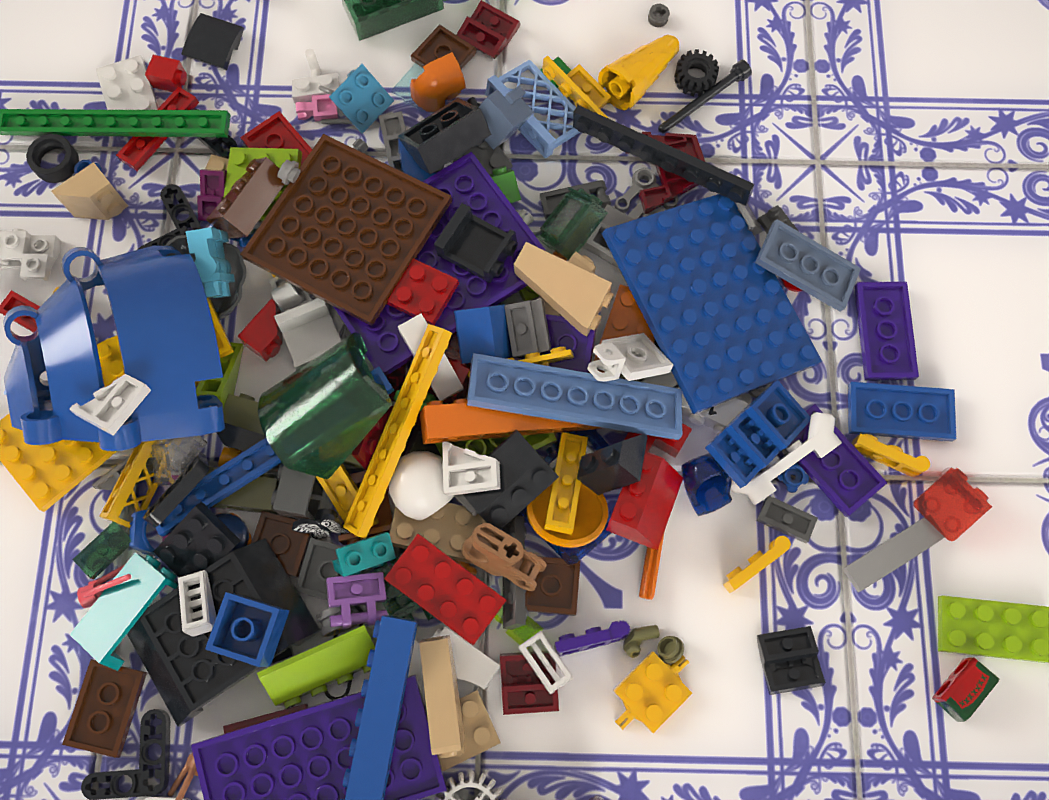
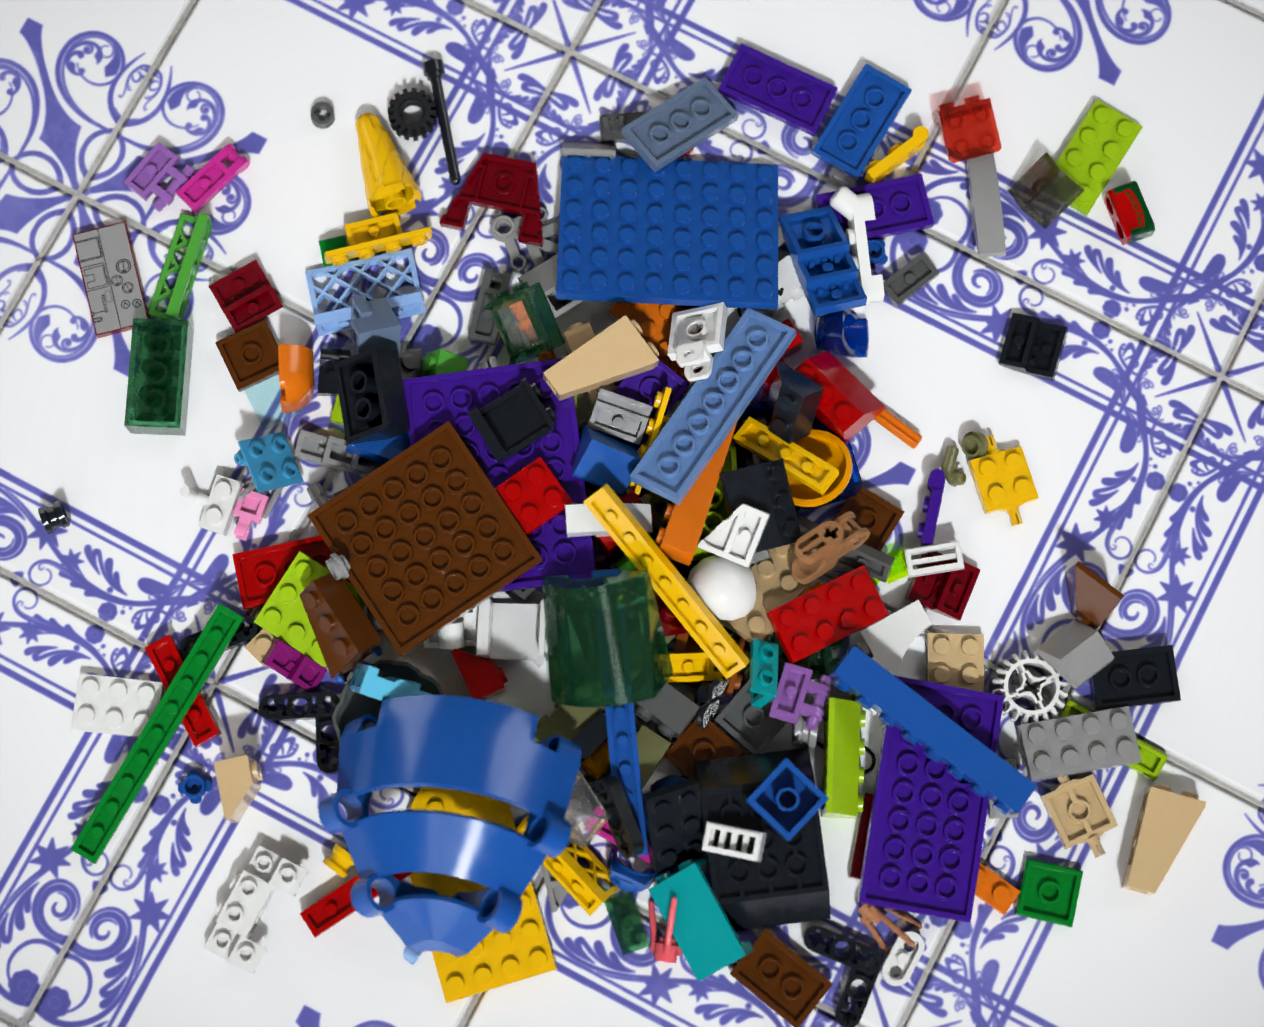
camera: 65 degrees left, 5 degrees up
black tyre [26,134,79,183] -> none
white wing [70,374,151,436] -> none
red brick [145,54,187,92] -> none
black slope [181,13,244,70] -> none
tan slope [419,635,465,758] -> none
black plate [573,105,755,206] -> none
yellow plate [723,536,791,593] -> none
none -> clear smoke slope [1008,152,1085,229]

